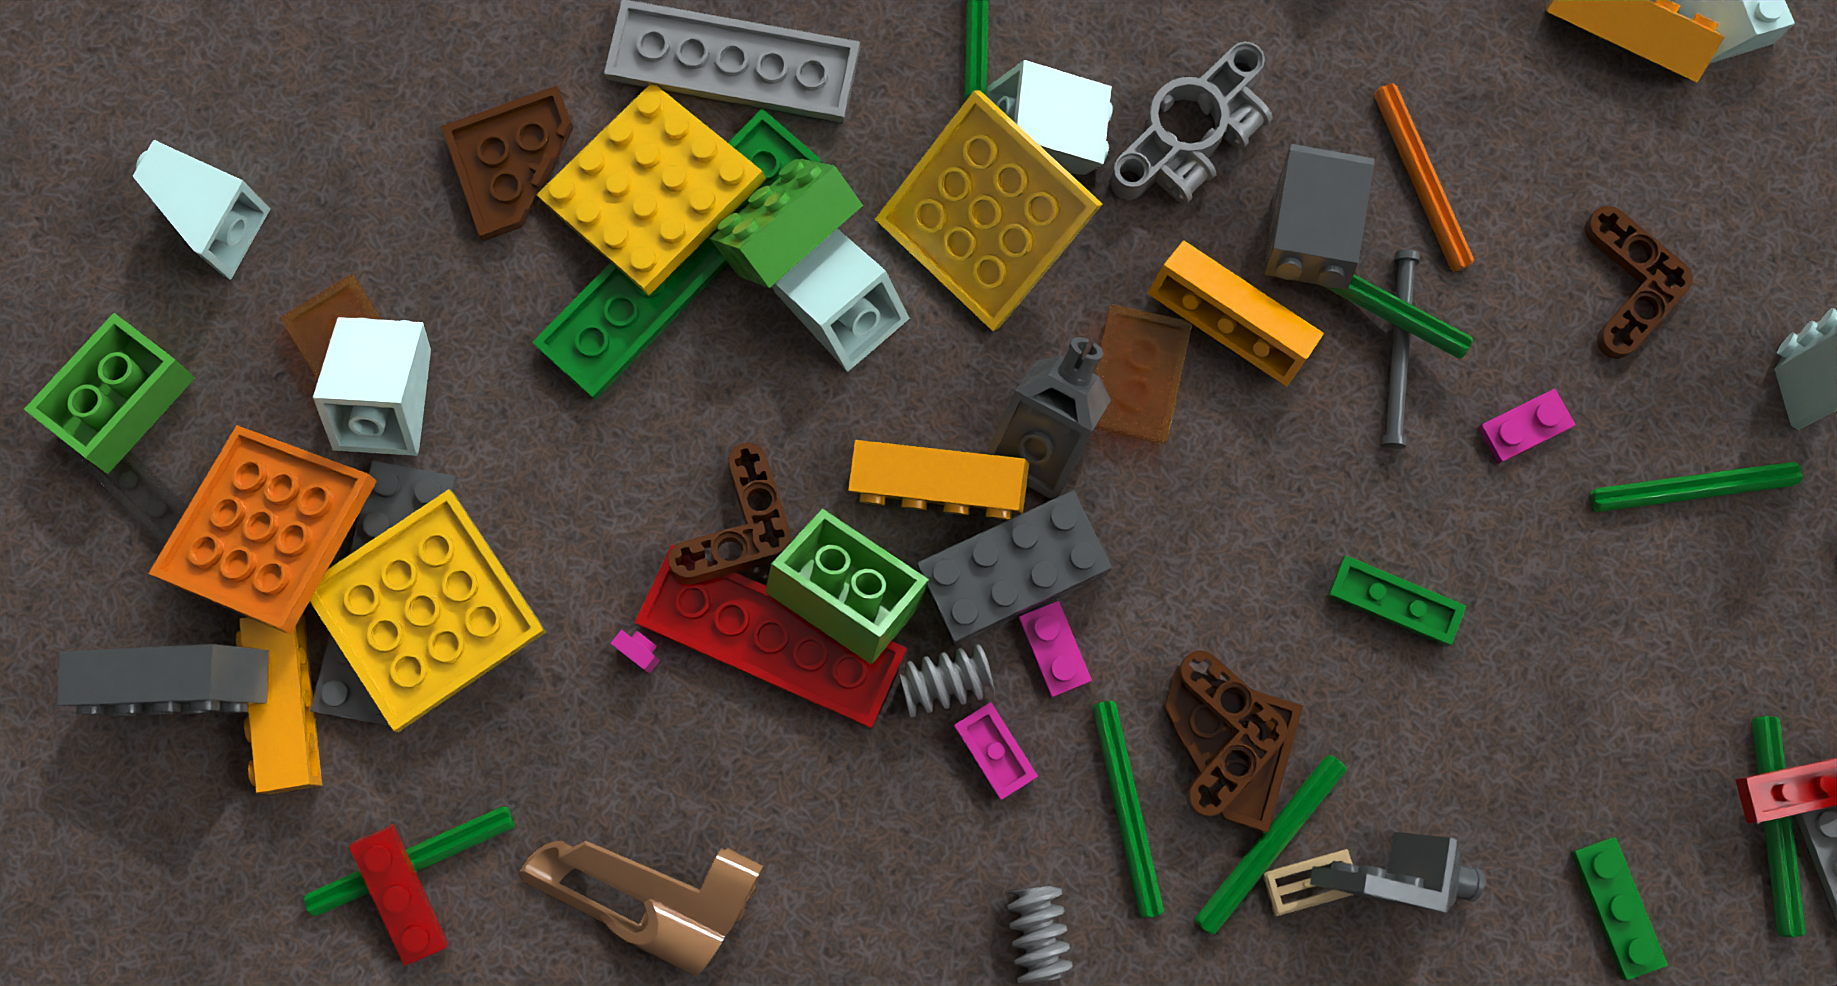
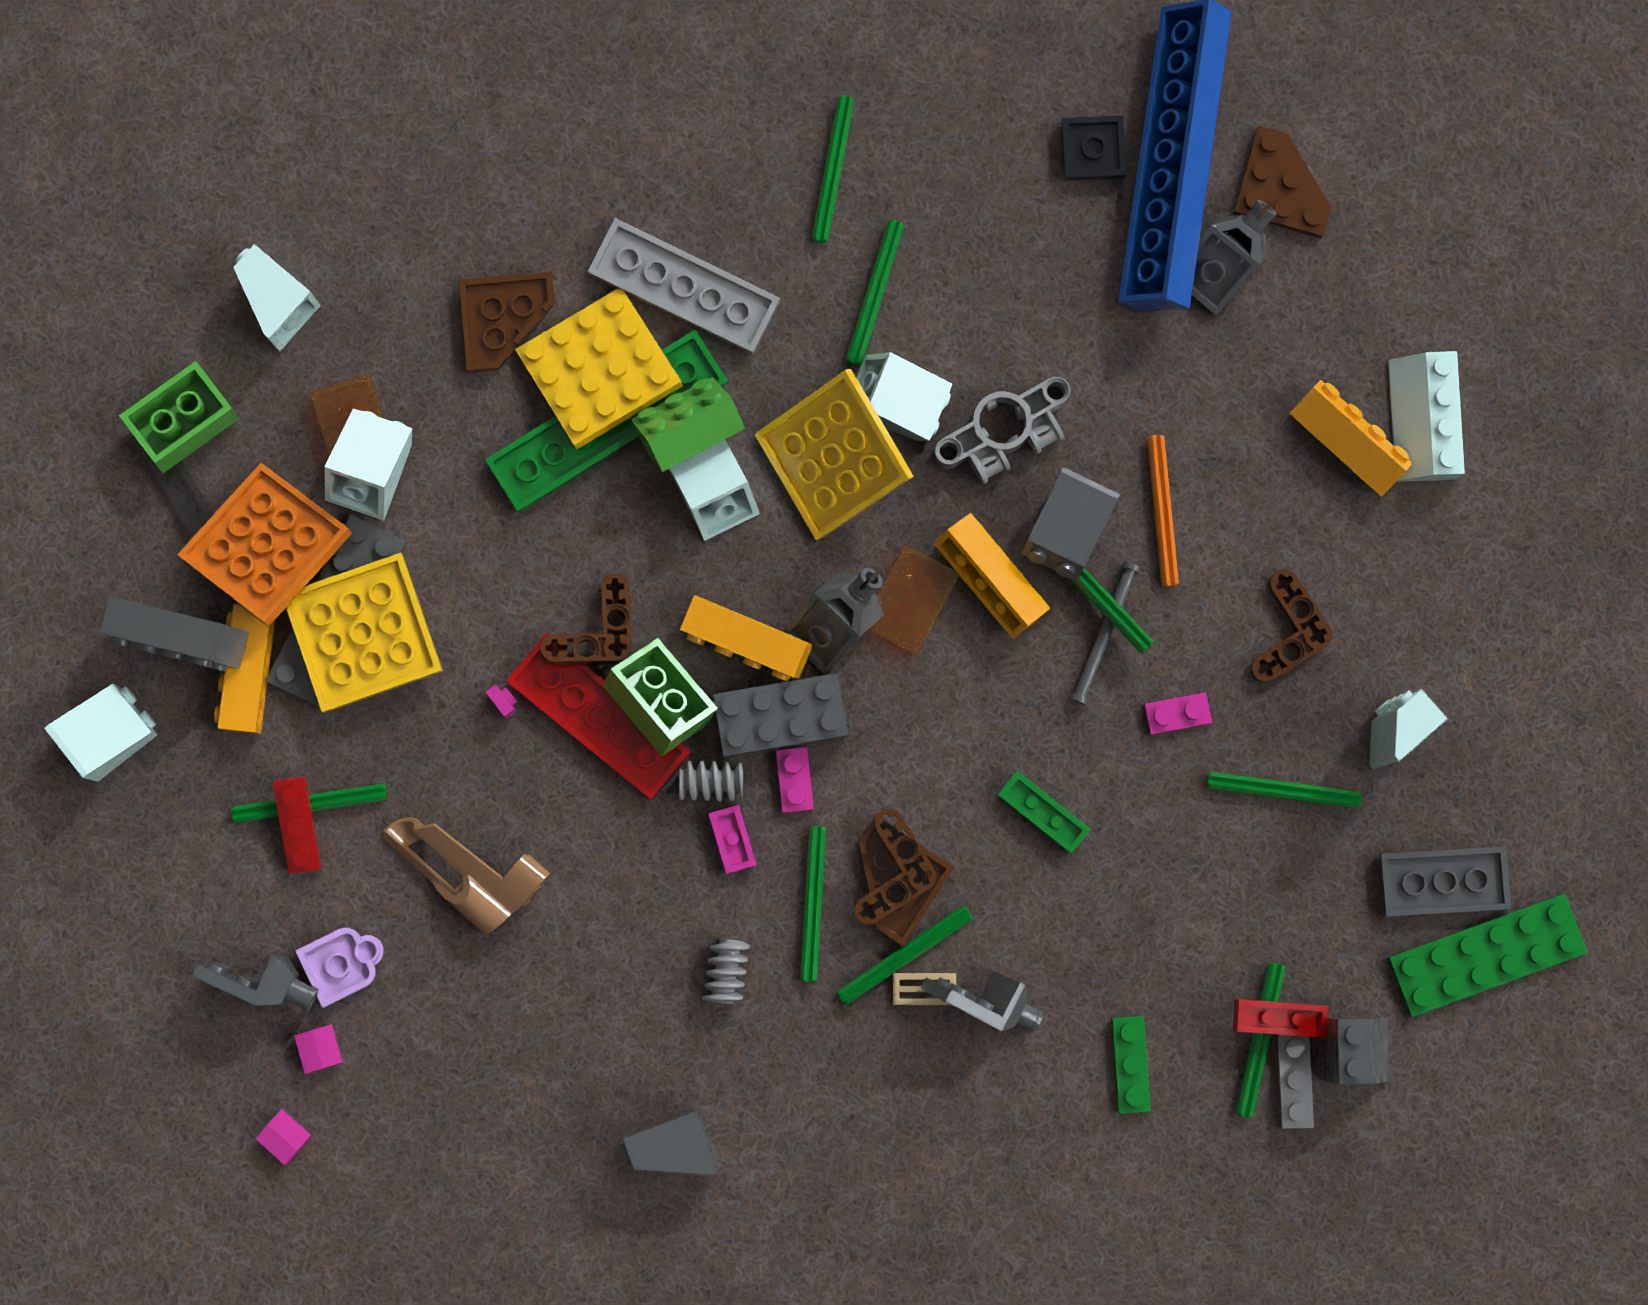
camera: 10 degrees right, 5 degrees up
none -> light aqua slope [44,684,158,782]

